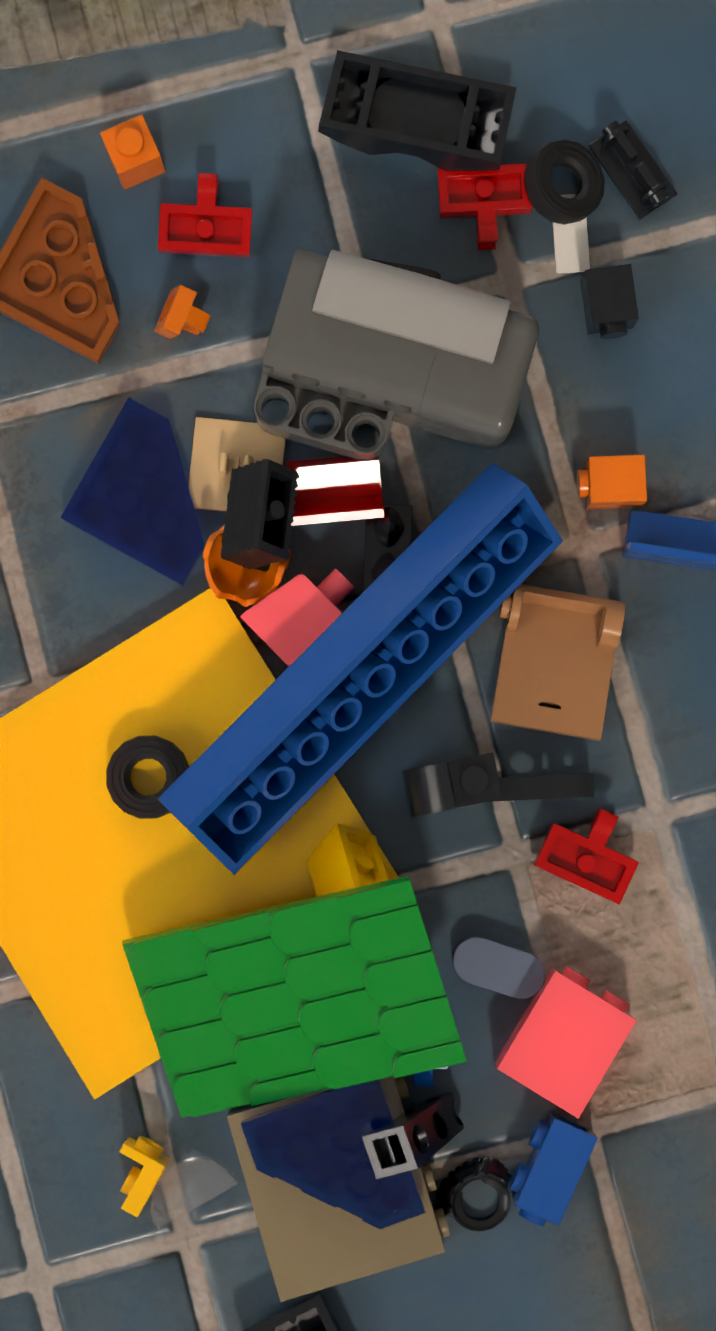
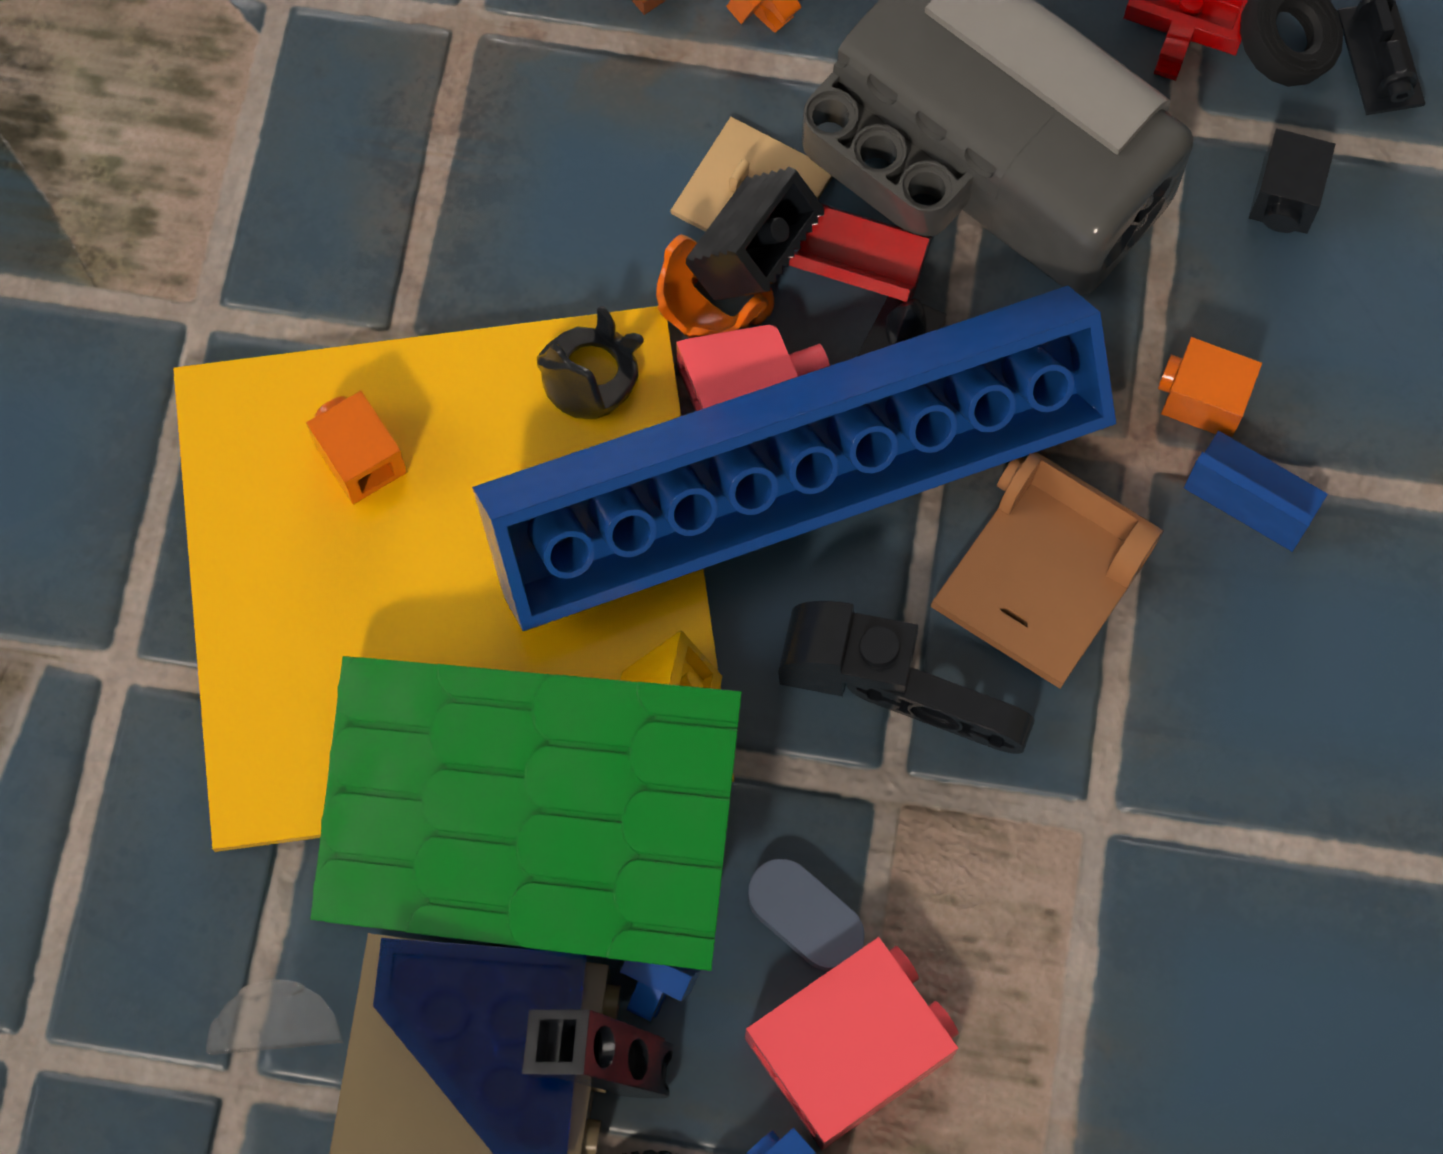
camera: 25 degrees right, 15 degrees down
clear blue plate [60,397,205,586] -> none
black tyre [106,735,189,819] -> none
yellow bracket [119,1136,170,1218] -> none
red plate [533,807,639,905] -> none
white sticker [553,194,590,274] -> none
none -> orange brick [306,390,407,505]
none -> black piece [537,306,644,419]

